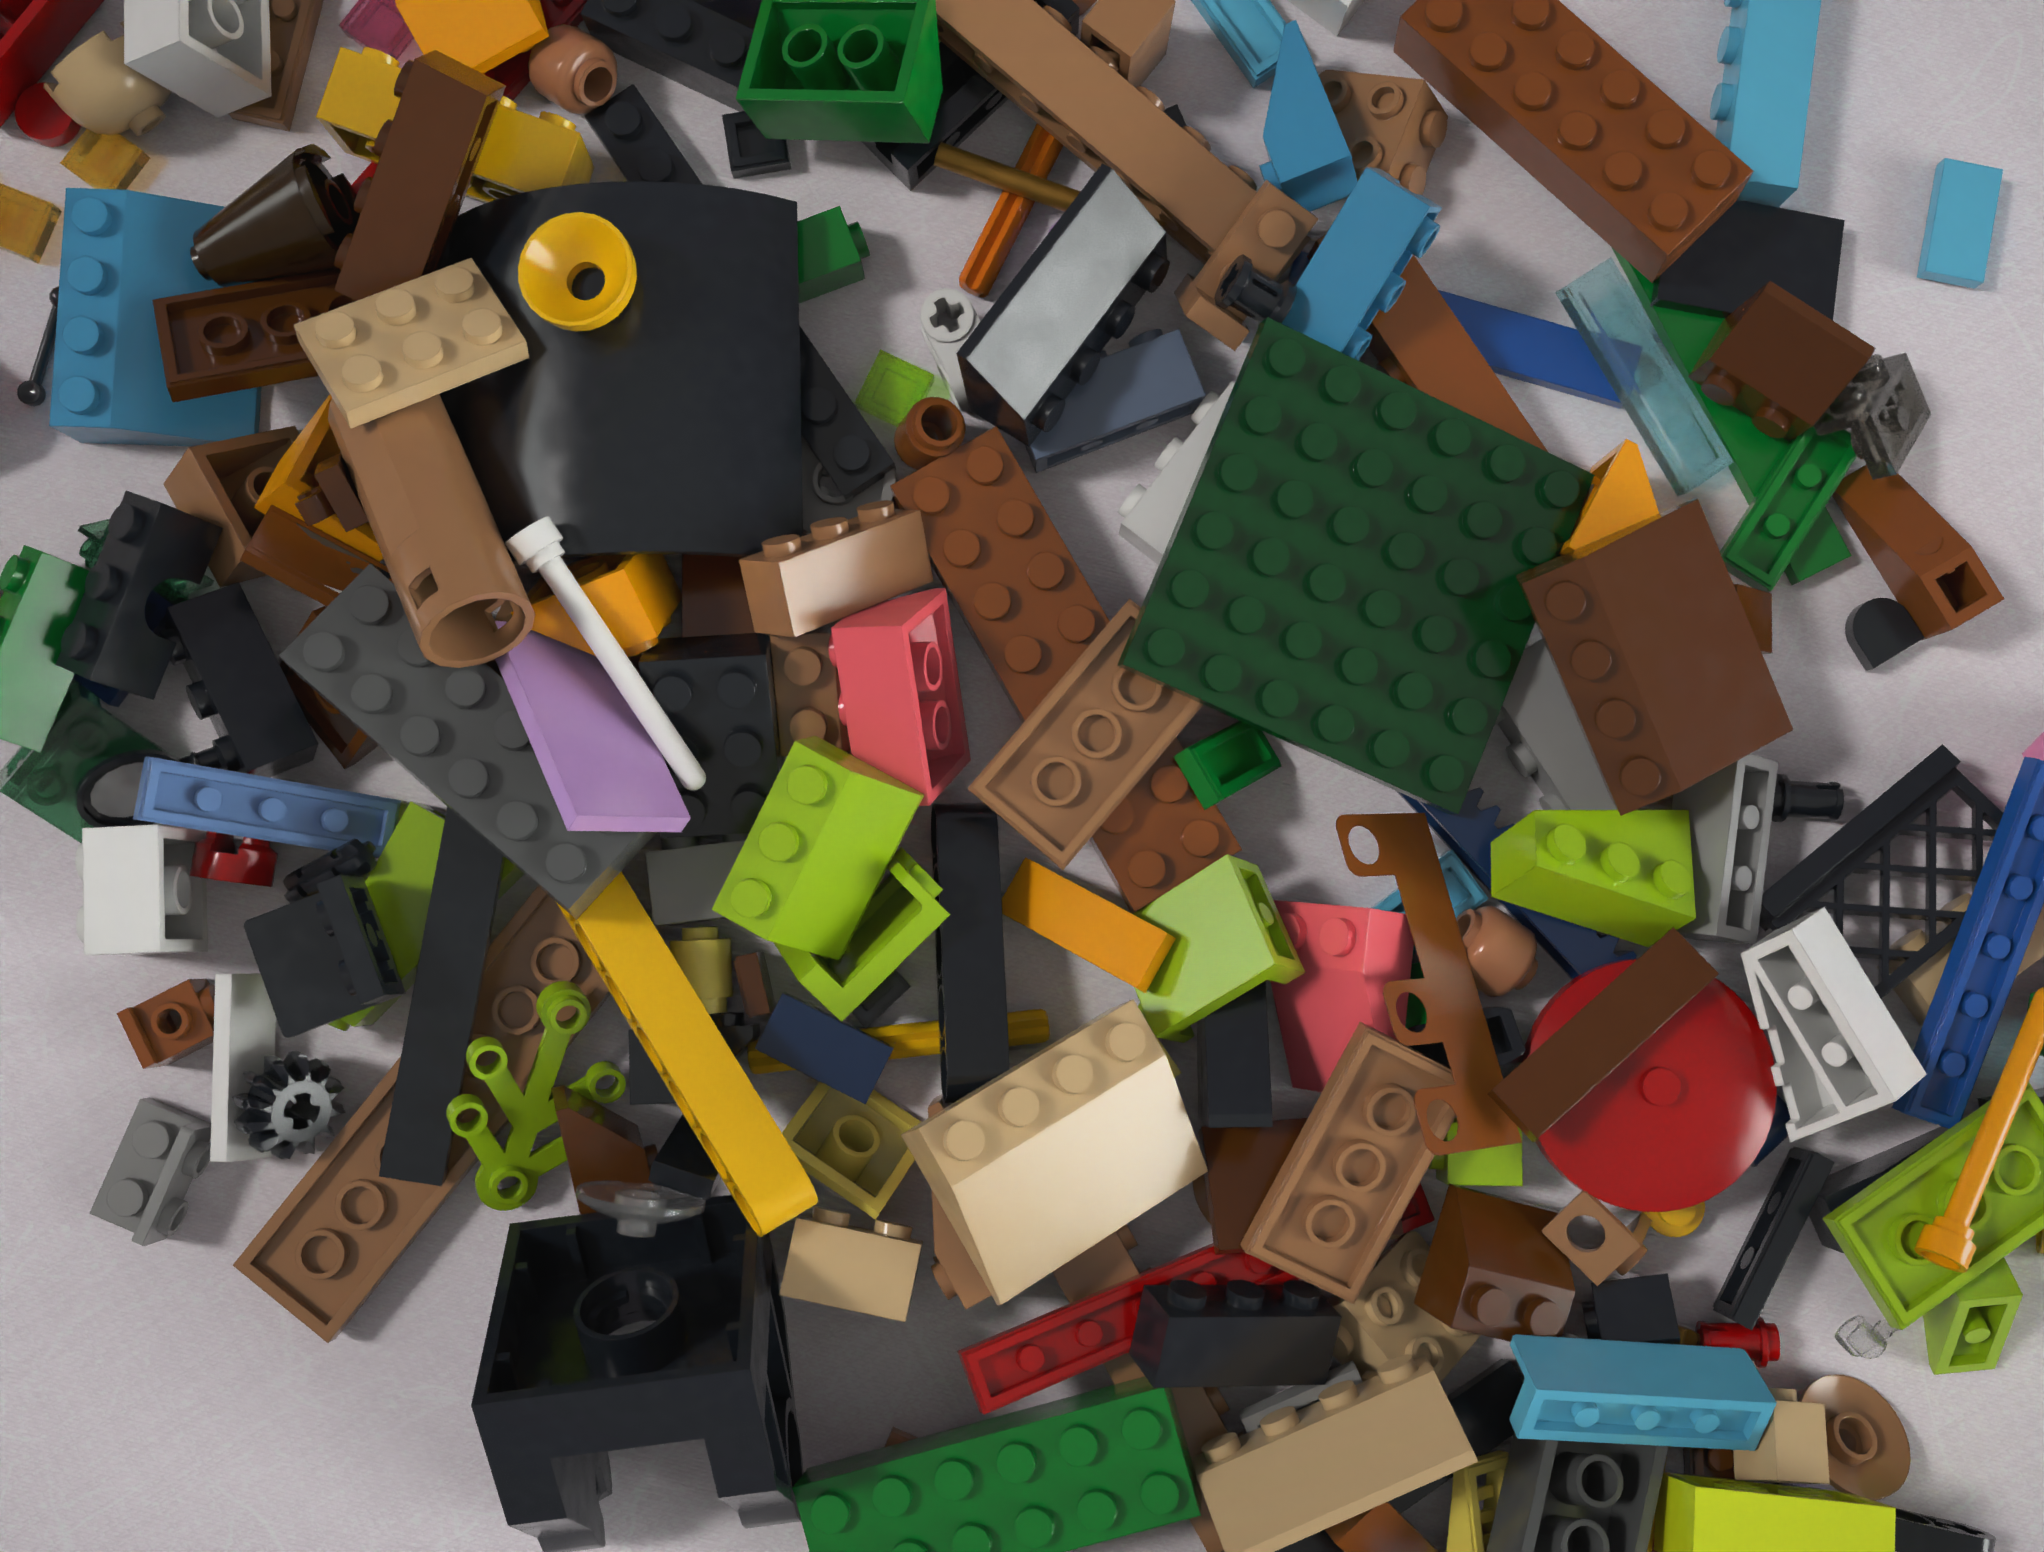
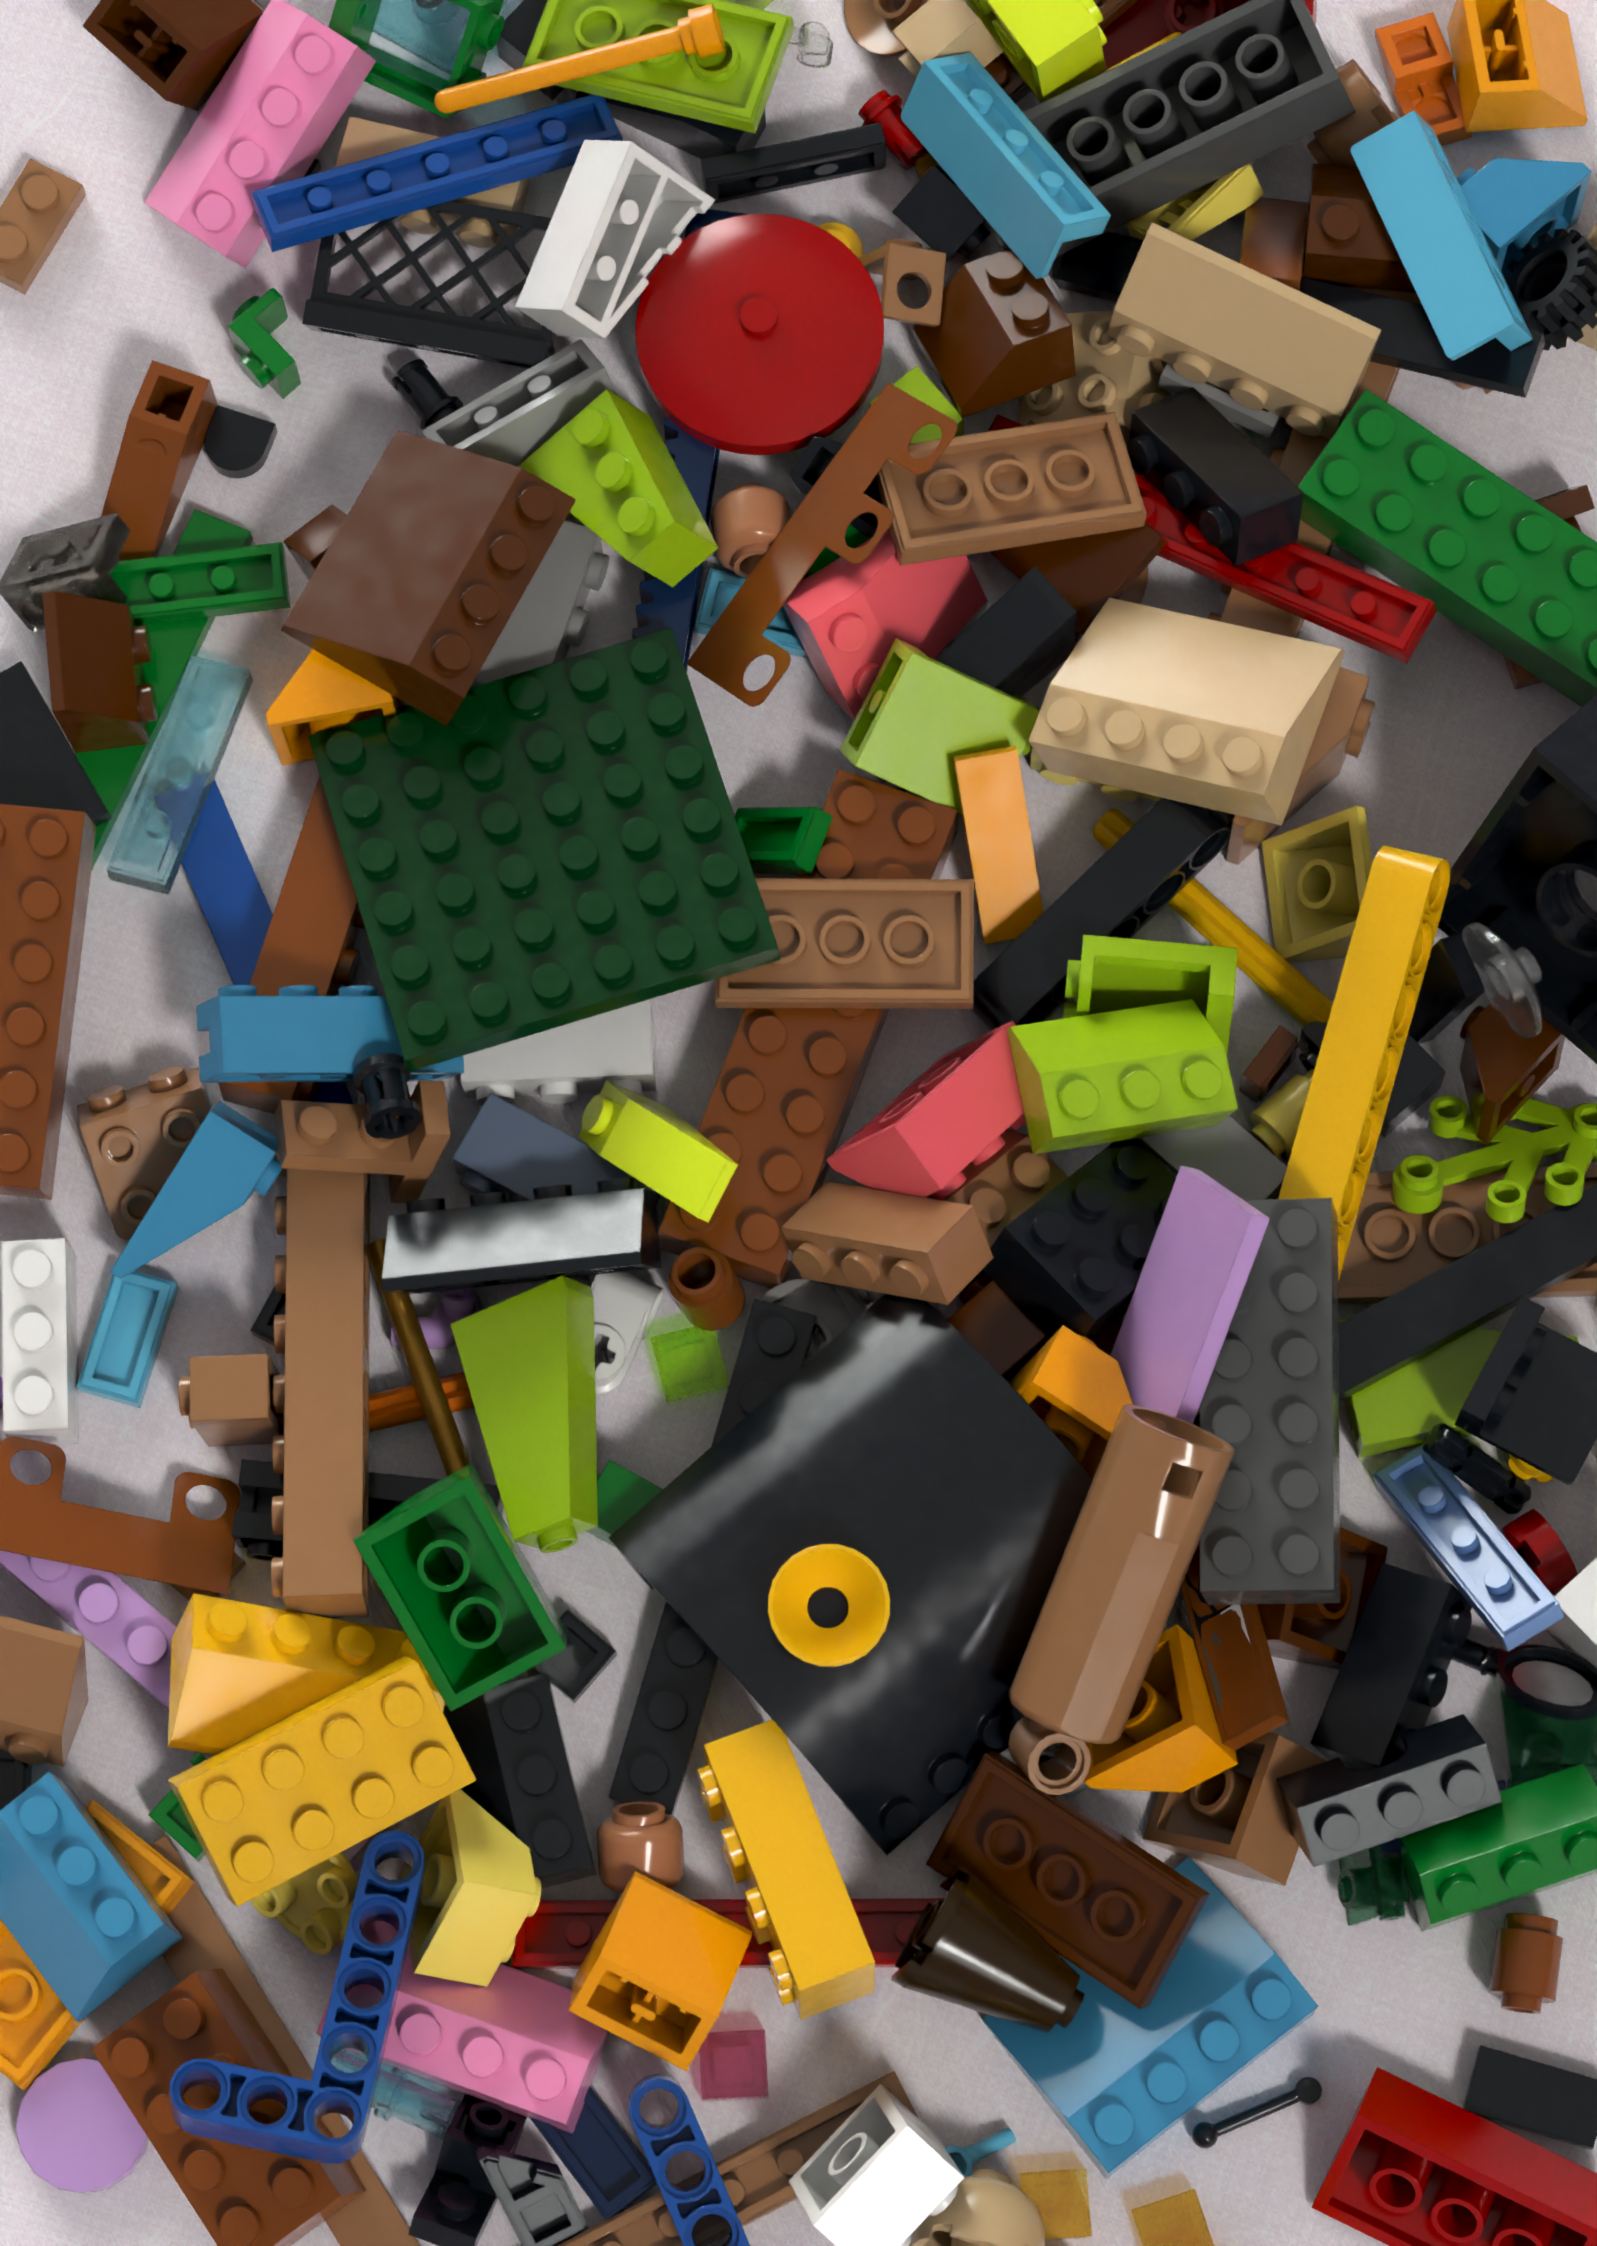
camera: 125 degrees left, 10 degrees down
tan plate [294,258,529,429] -> none
reddish brown tile [295,452,369,532] -> none
reddish brown brick [334,50,506,301] -> none
white piece [505,516,706,791] -> none
dark blue tile [754,992,894,1104] -> none
tan slope [779,1206,923,1322] -> none
reddish brown tile [1488,927,1719,1142] -> none
none -> green bracket [228,288,301,399]
none -> lime slope [450,1275,598,1553]
none -> neon yellow slope [578,1080,738,1223]
none -> medium azure hand [945,2127,1016,2176]

